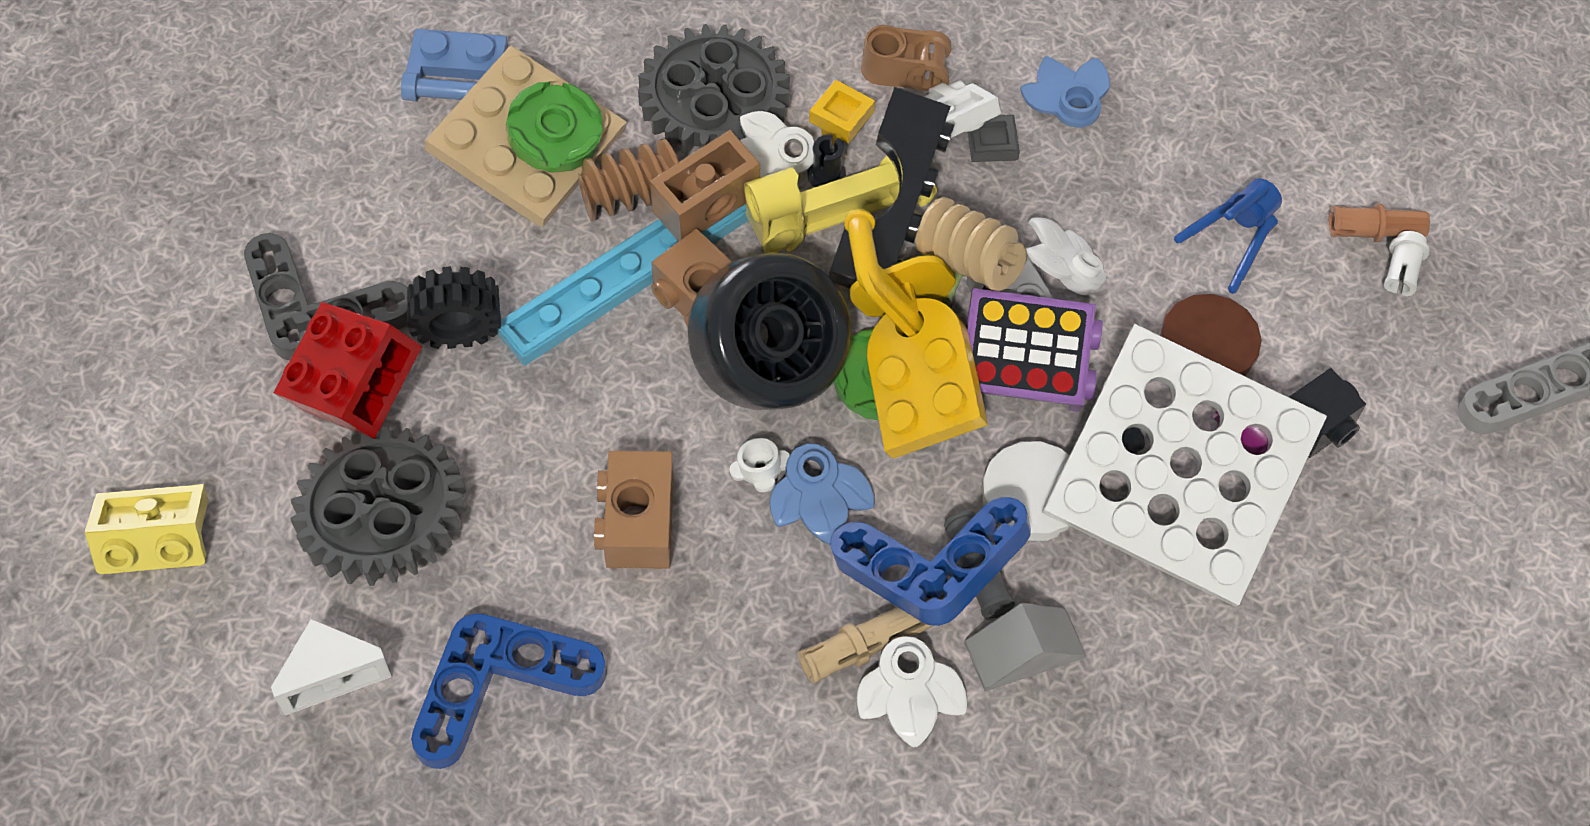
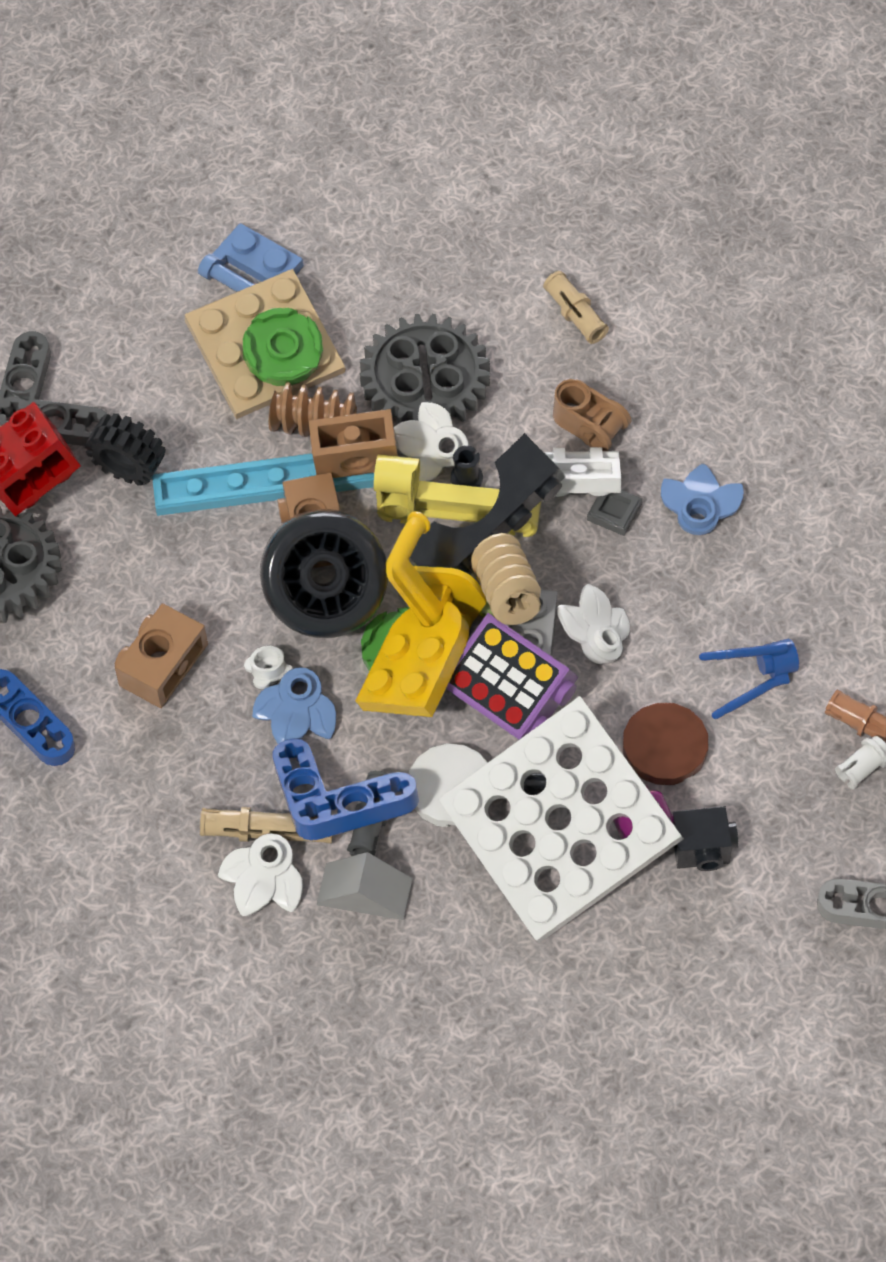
camera: 35 degrees right, 0 degrees up
yellow tile [809,79,875,144] -> none

